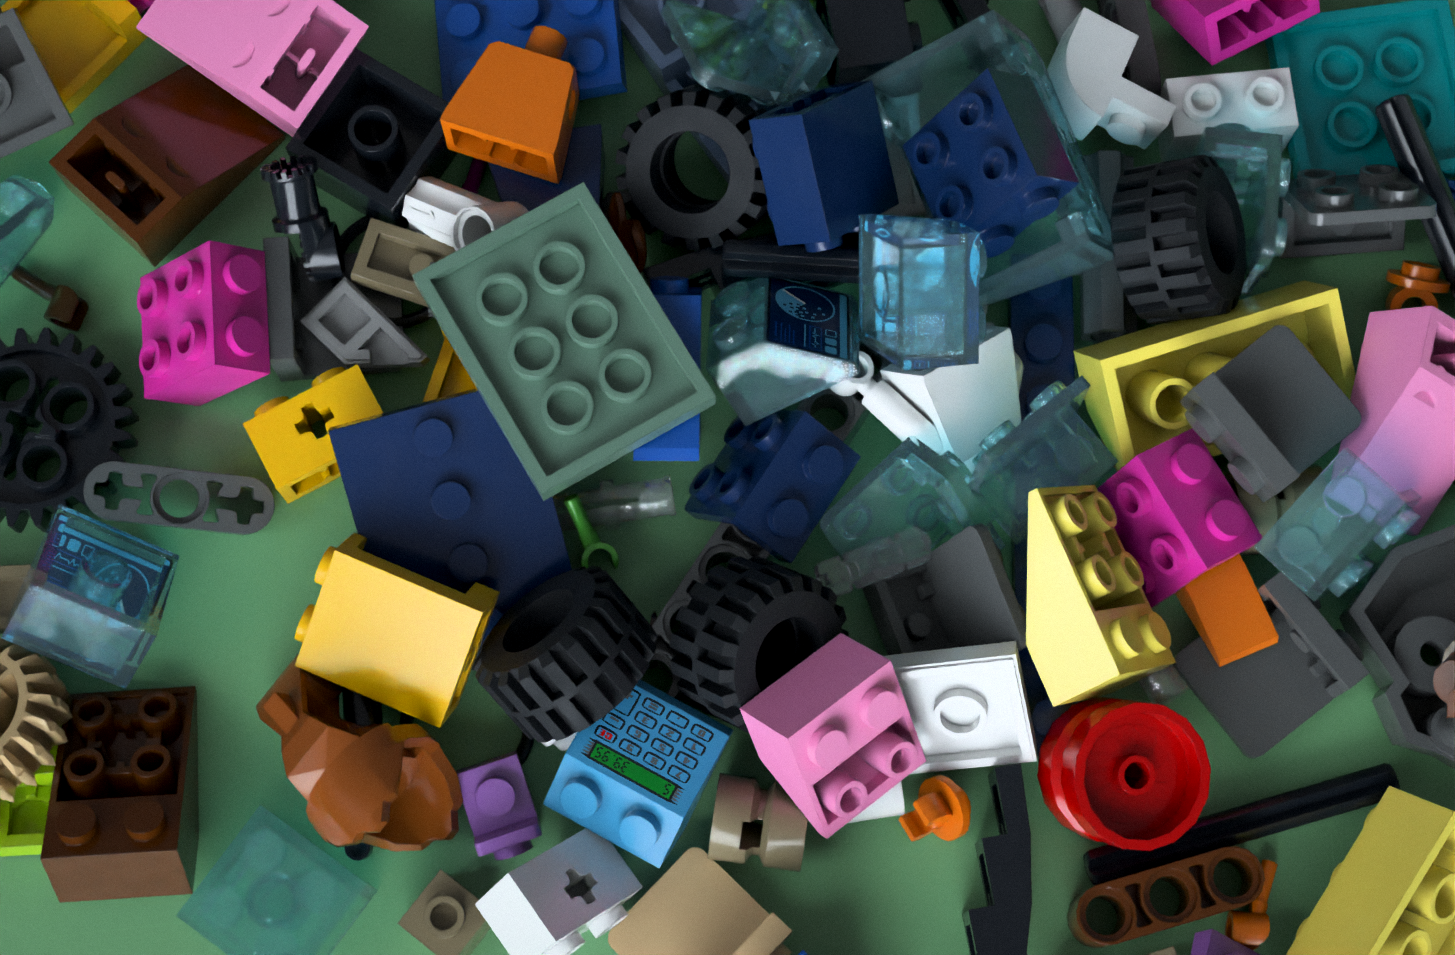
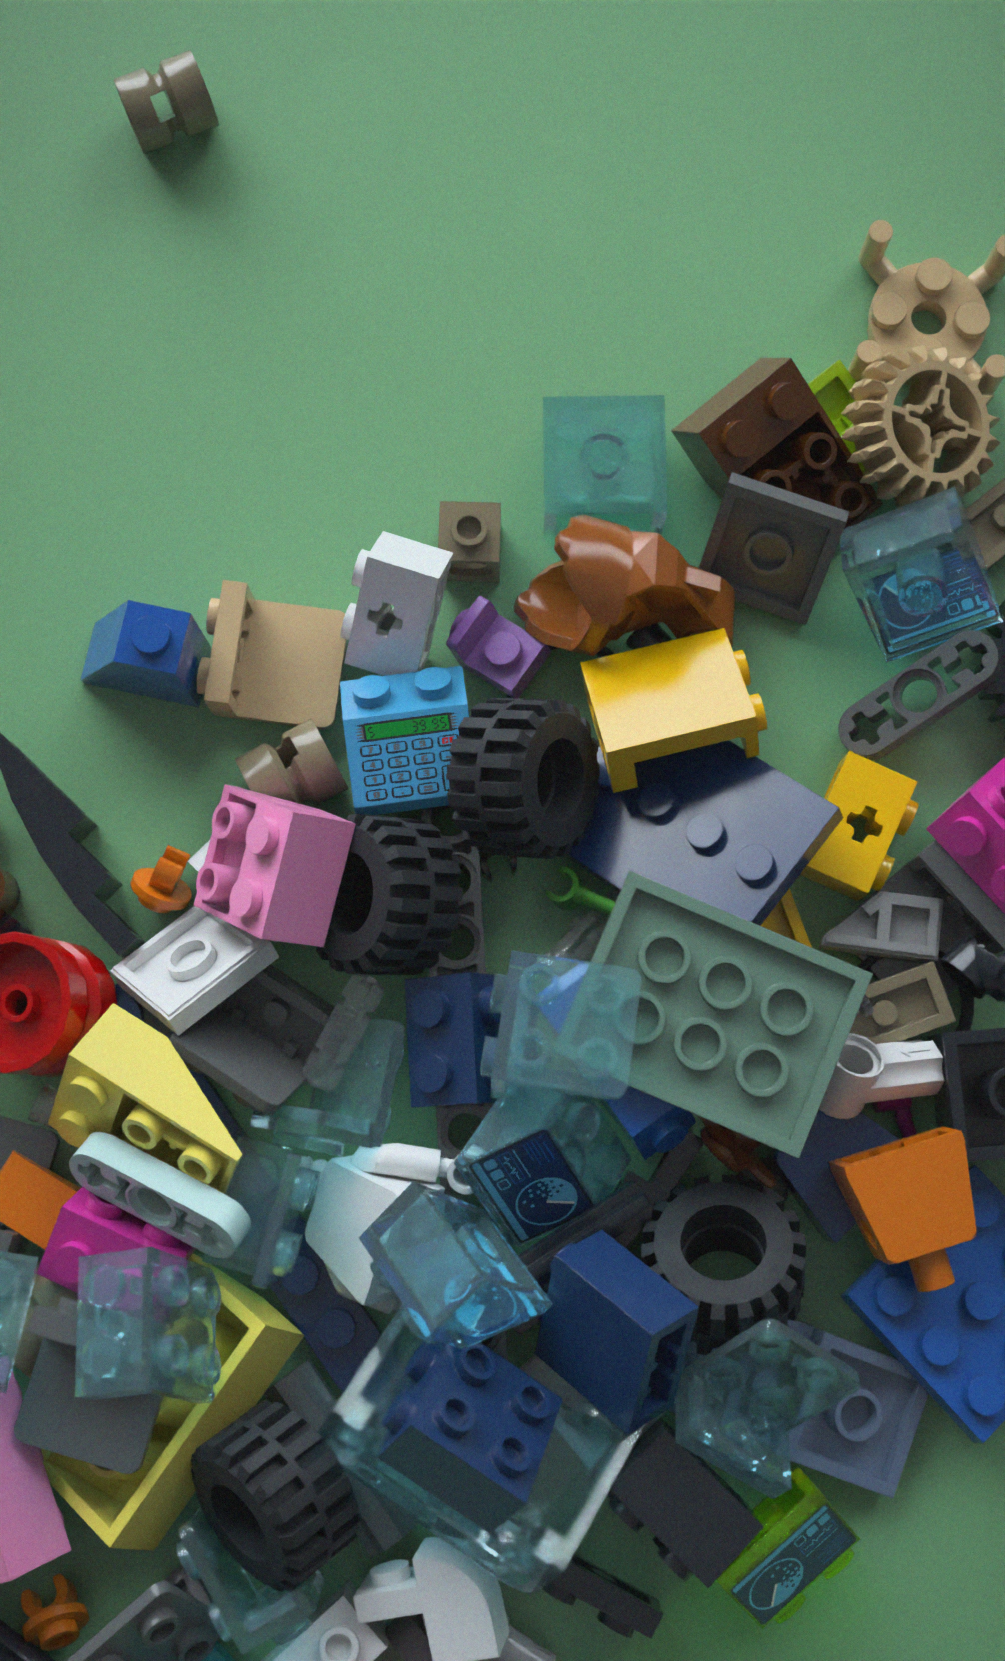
camera: 145 degrees right, 5 degrees up
none -> light aqua beam [69,1132,251,1259]
none -> clear light blue bracket [75,1247,221,1404]
none -> clear light blue bracket [480,950,641,1101]
none -> dark grey plate [699,472,849,625]

